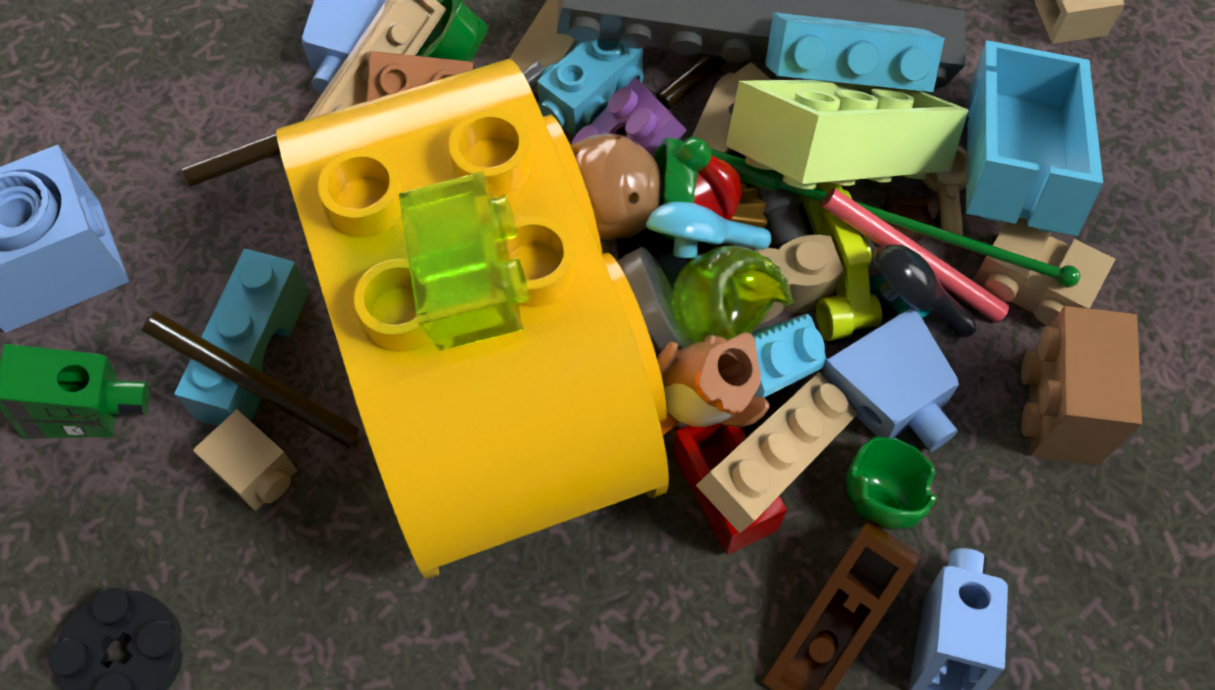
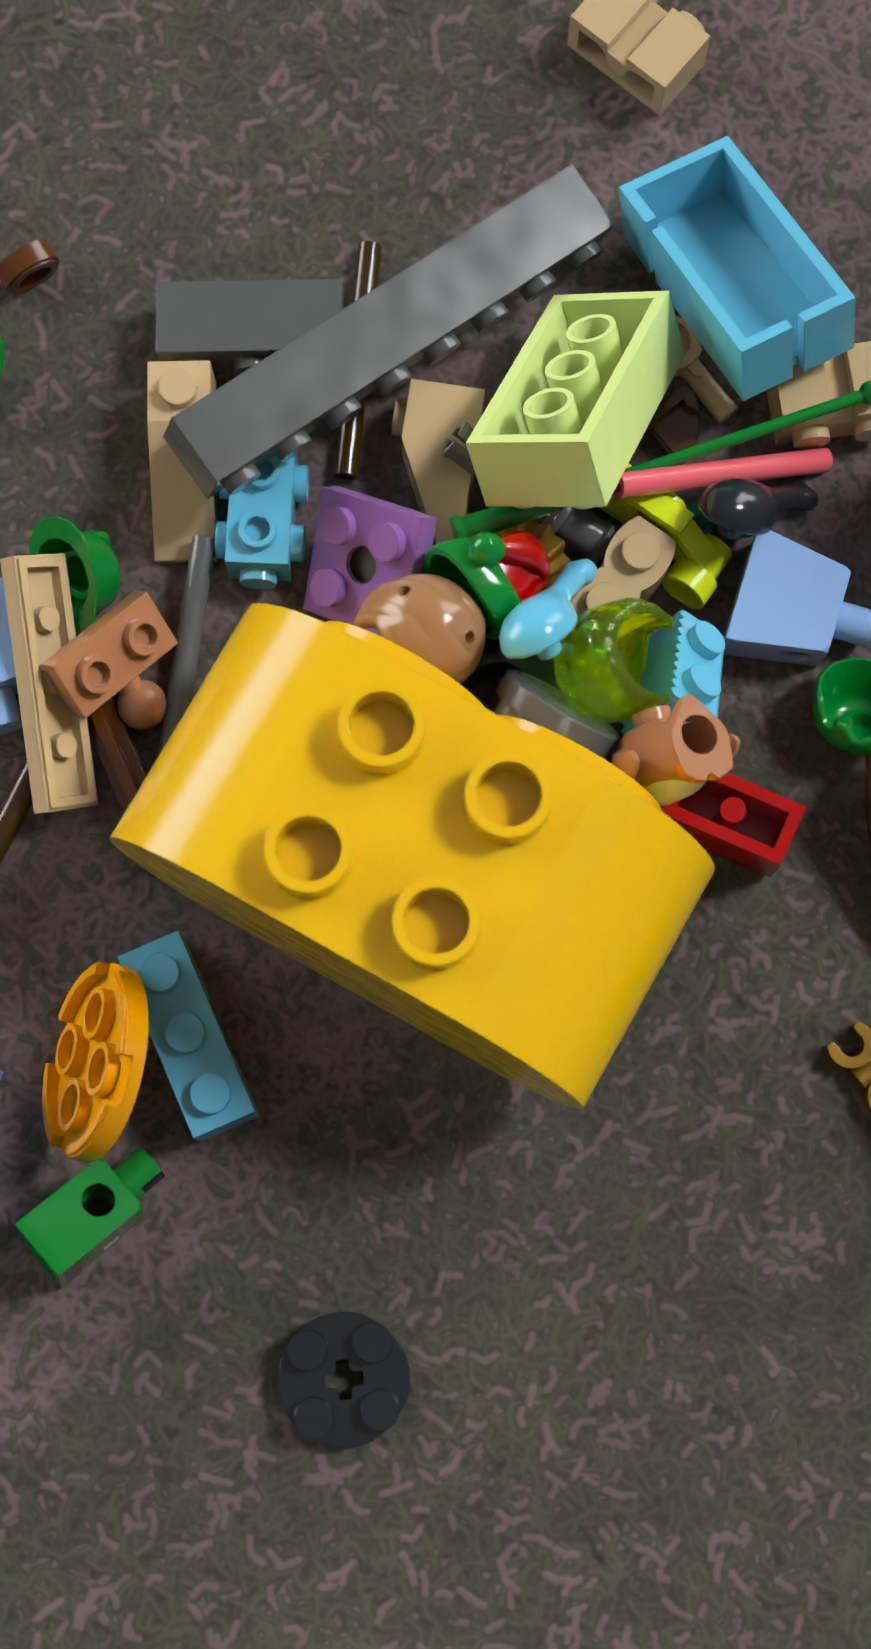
camera: 40 degrees left, 15 degrees up
dark brown piece [141,310,359,447] -> none
tan brick [193,409,298,511] -> none
clear neon green brick [398,171,529,351] -> none
tan plate [696,372,858,533] -> none
medium azure brick [765,12,945,92] -> none
none -> light orange tile [42,961,149,1163]

